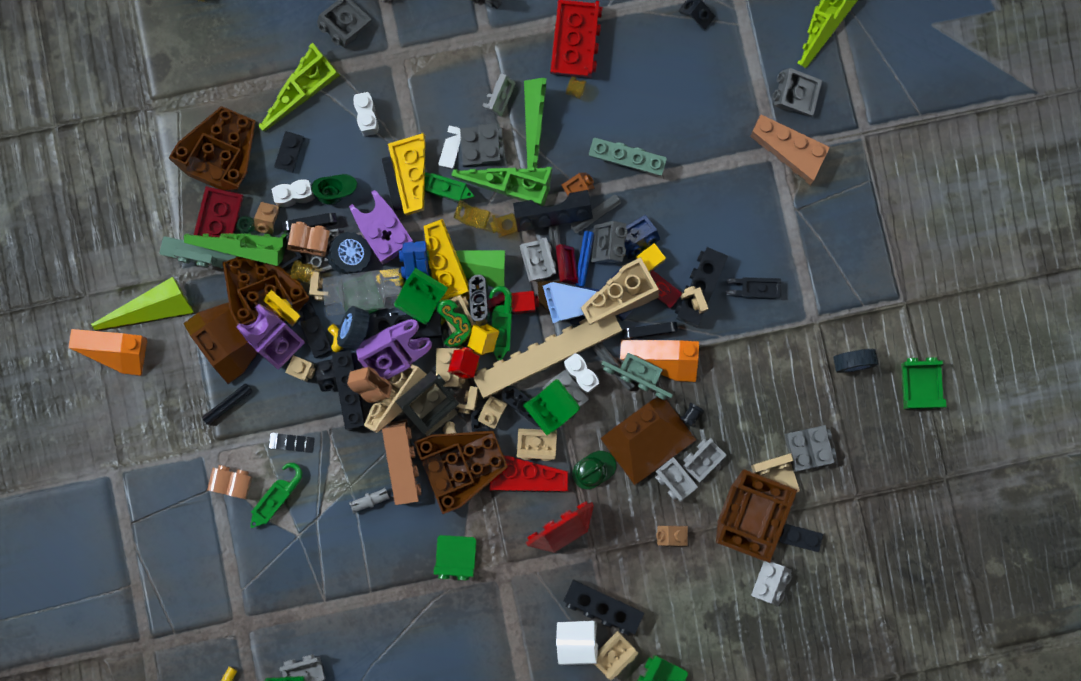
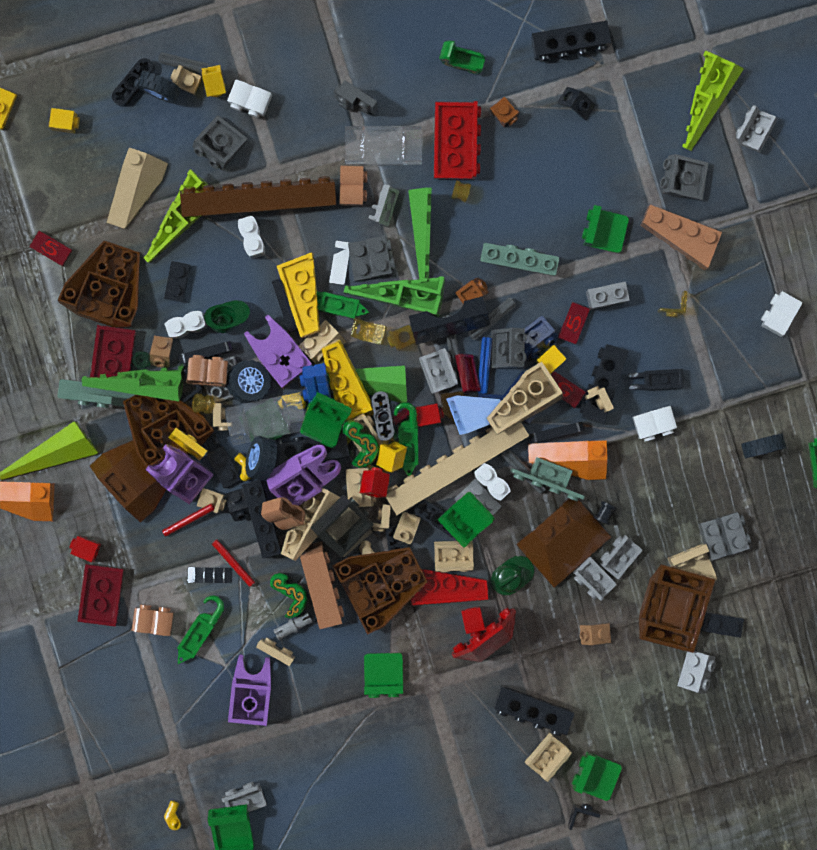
camera: 10 degrees left, 5 degrees up
black axle [202,384,252,425] -> none
white slope [557,621,598,665] -> none
none -> dark red tile [29,231,73,267]
none -> red brick [69,535,102,562]
none -> dark red plate [77,564,124,627]
none -> tan wedge [107,148,168,229]
none -> red bar [162,503,215,537]
none -> reddish brown brick [180,176,336,217]
none -> red bar [212,539,255,587]
none -> medium lavender brick [228,654,271,726]
none -> tan plate [256,637,295,666]
none -> green animal [270,572,308,619]
none -> tan bracket [298,320,346,364]
none -> nougat brick [340,166,367,206]
none -> clear piece [345,126,422,166]
none -> red brick [461,606,485,636]
none -> dark orange bracket [490,97,520,127]
none -> dark red tile [558,302,590,345]
none -> green bracket [581,205,629,253]
none -> light grey brick [586,282,630,310]
none -> white brick [632,406,677,442]
none -> clear yellow bracket [658,291,687,317]
none -> light grey bracket [736,105,778,153]
none -> white brick [761,291,802,337]

